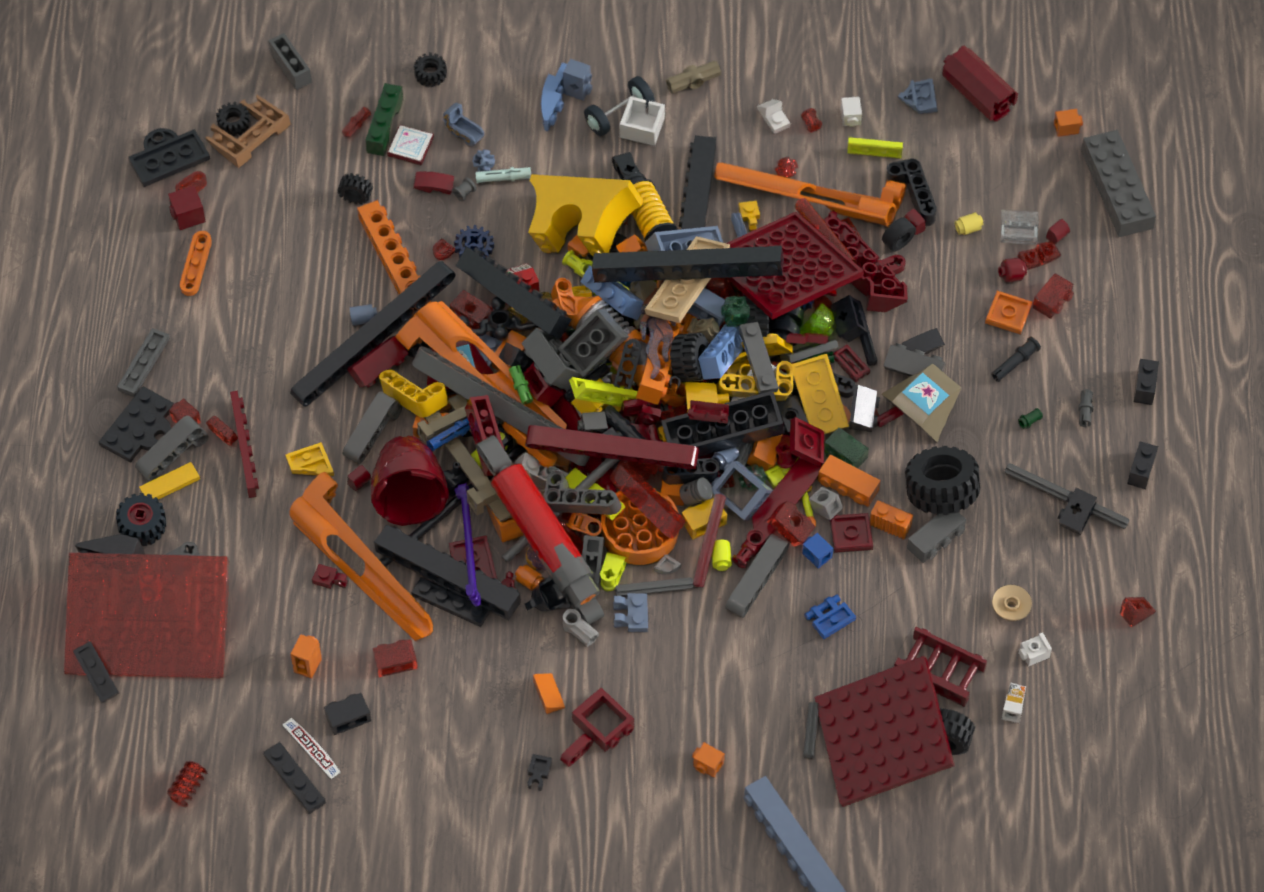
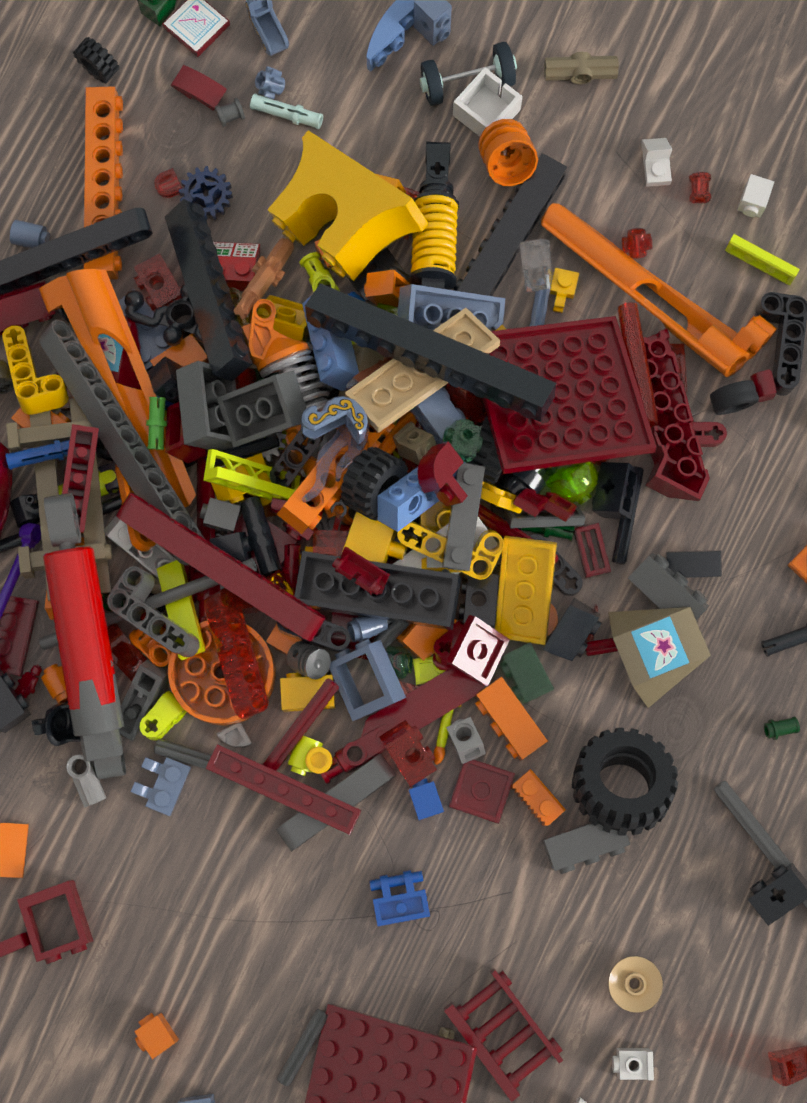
camera: 25 degrees right, 20 degrees up
none -> dark red plate [206,744,361,835]
none -> nougat piece [234,238,294,319]
none -> sand blue animal [301,396,368,445]
none -> yellow tile [305,747,332,774]
none -> dark red brick [417,441,468,507]
none -> orange wheel [478,119,538,186]
none -> clear slope [520,238,553,293]

